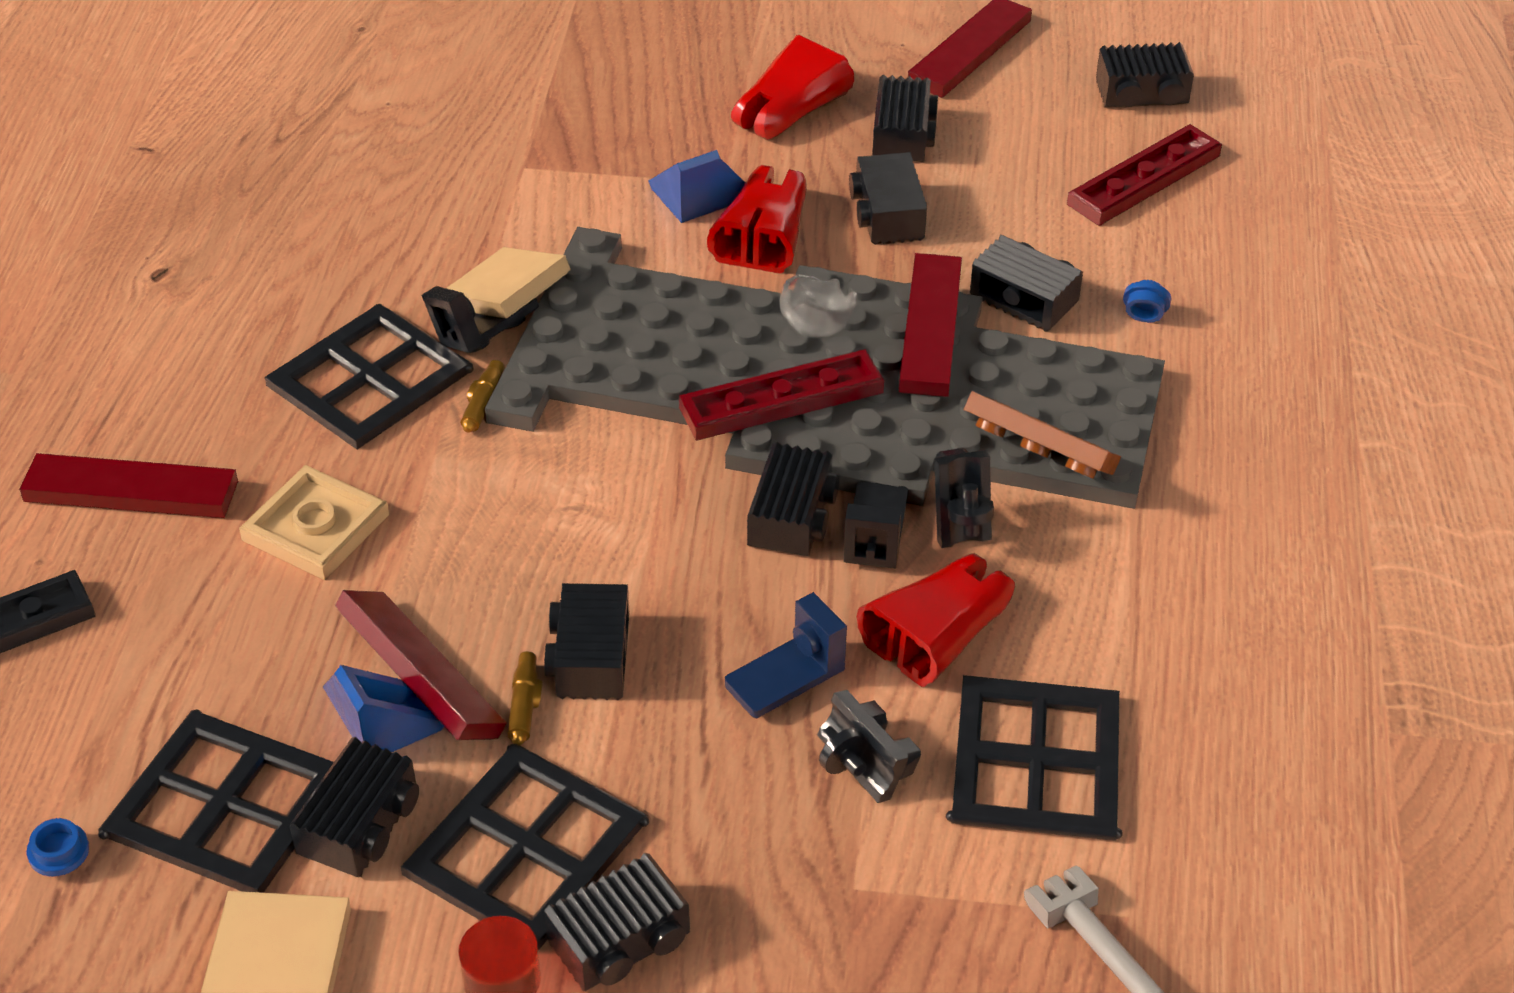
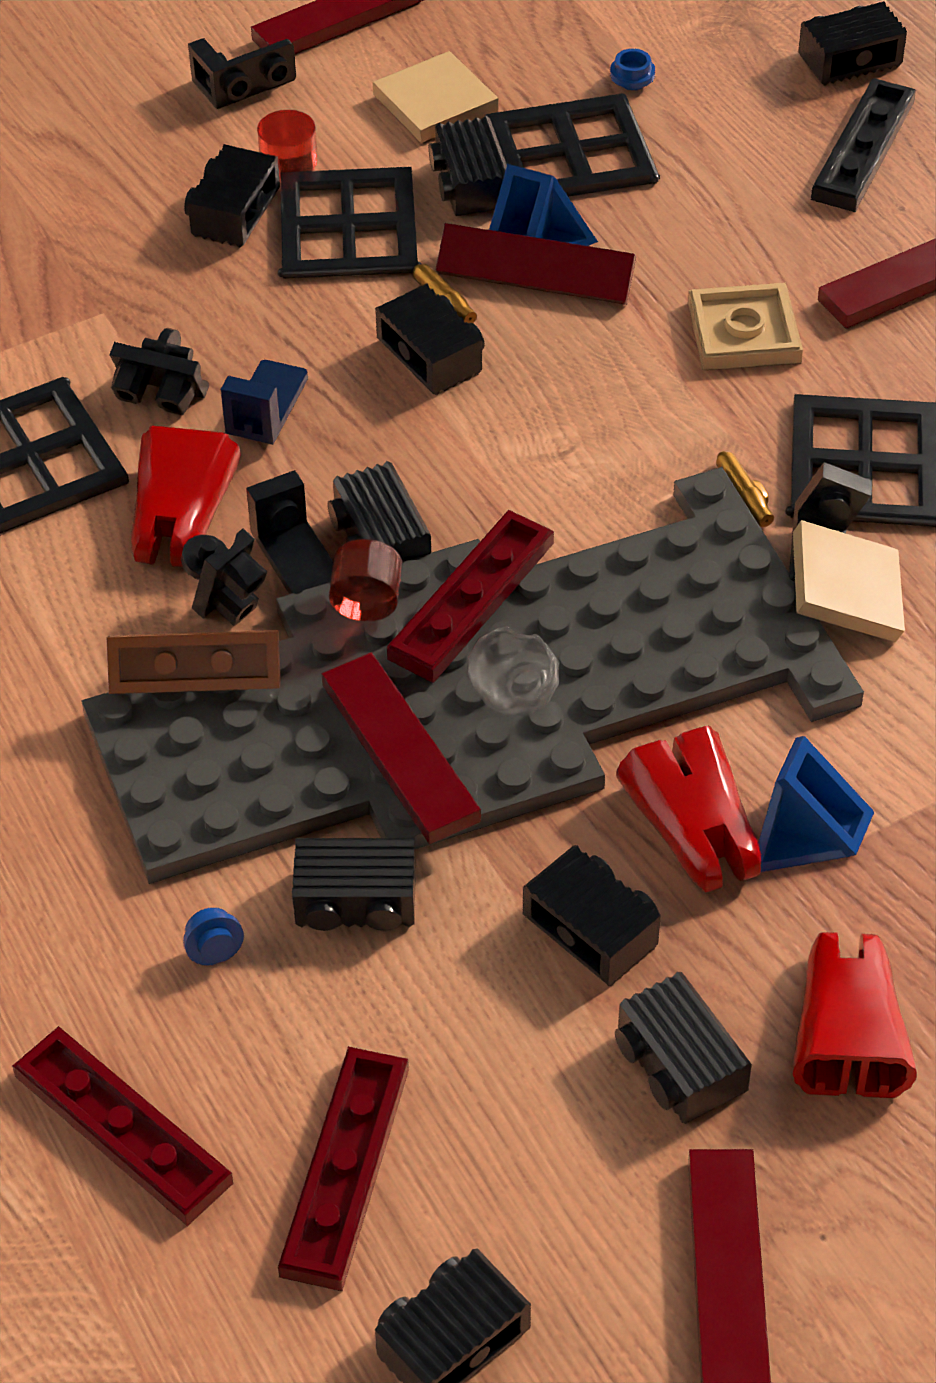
camera: 145 degrees right, 5 degrees up
none -> dark red tile [12,1026,234,1226]
none -> clear red piece [329,539,403,621]

